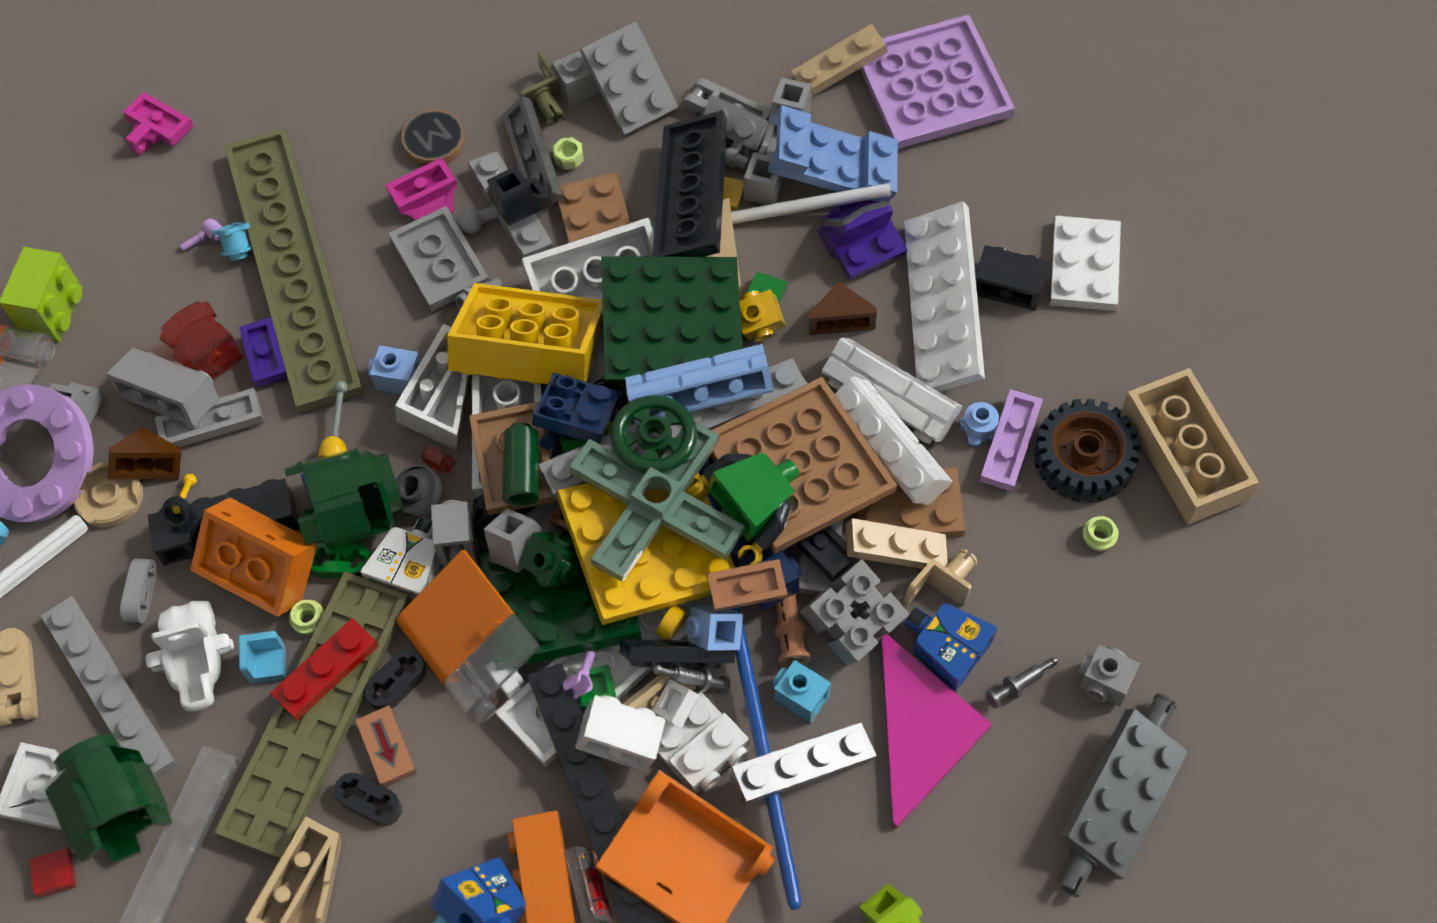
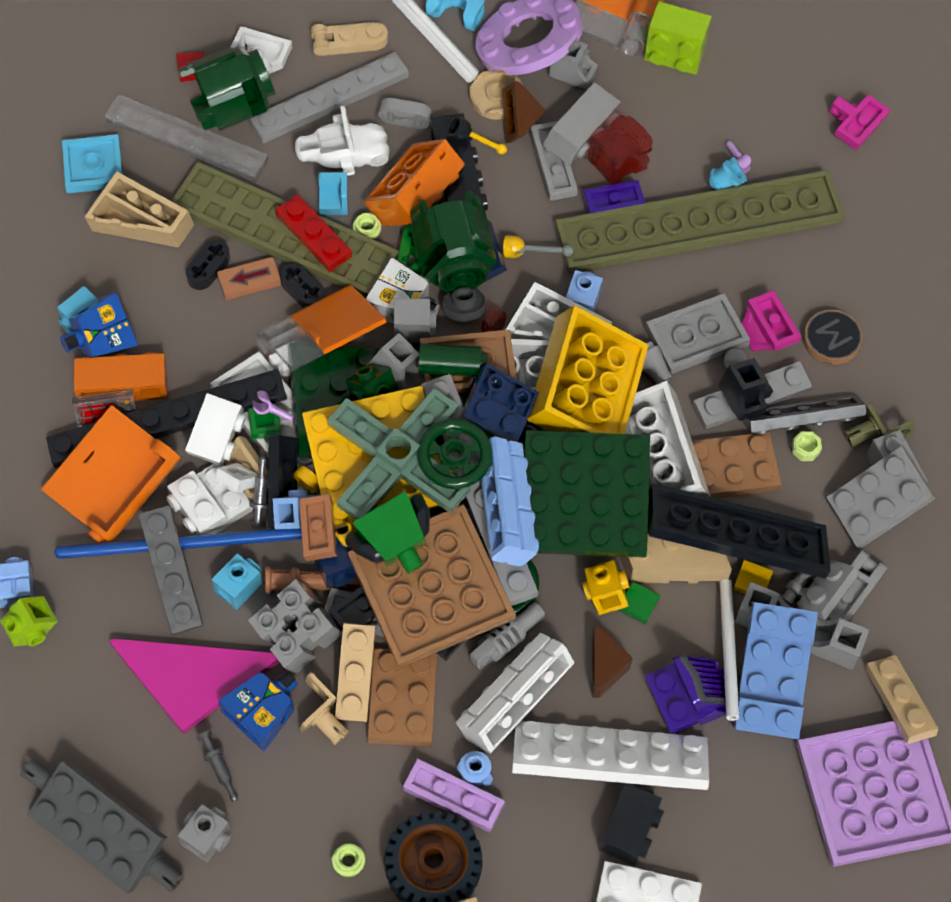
camera: 90 degrees right, 0 degrees up
white brick [835,376,953,505] -> none

